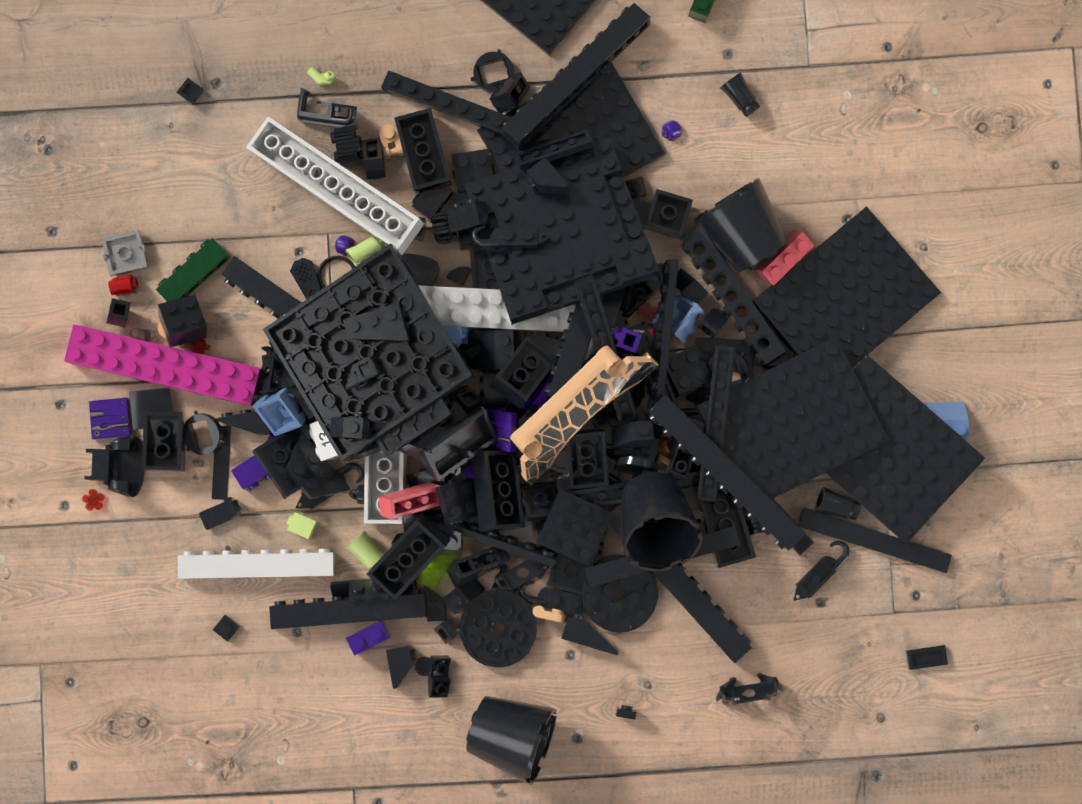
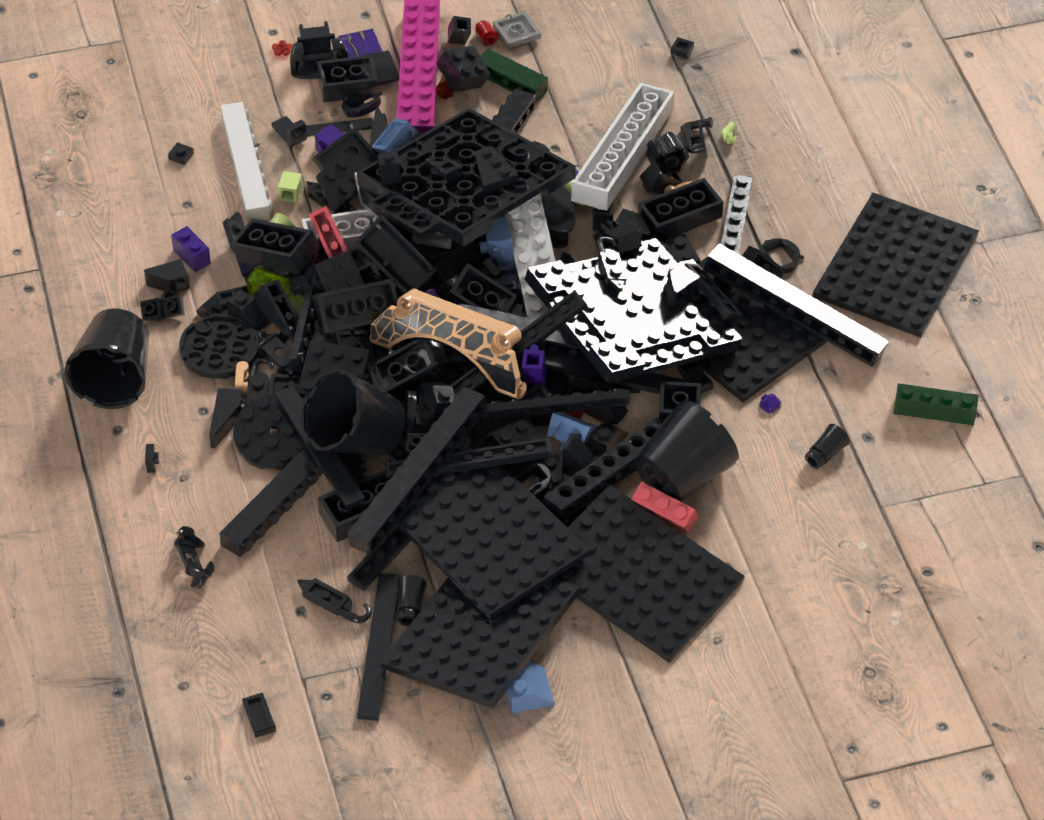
camera: 75 degrees right, 35 degrees down
black brick [269,590,427,629] -> none

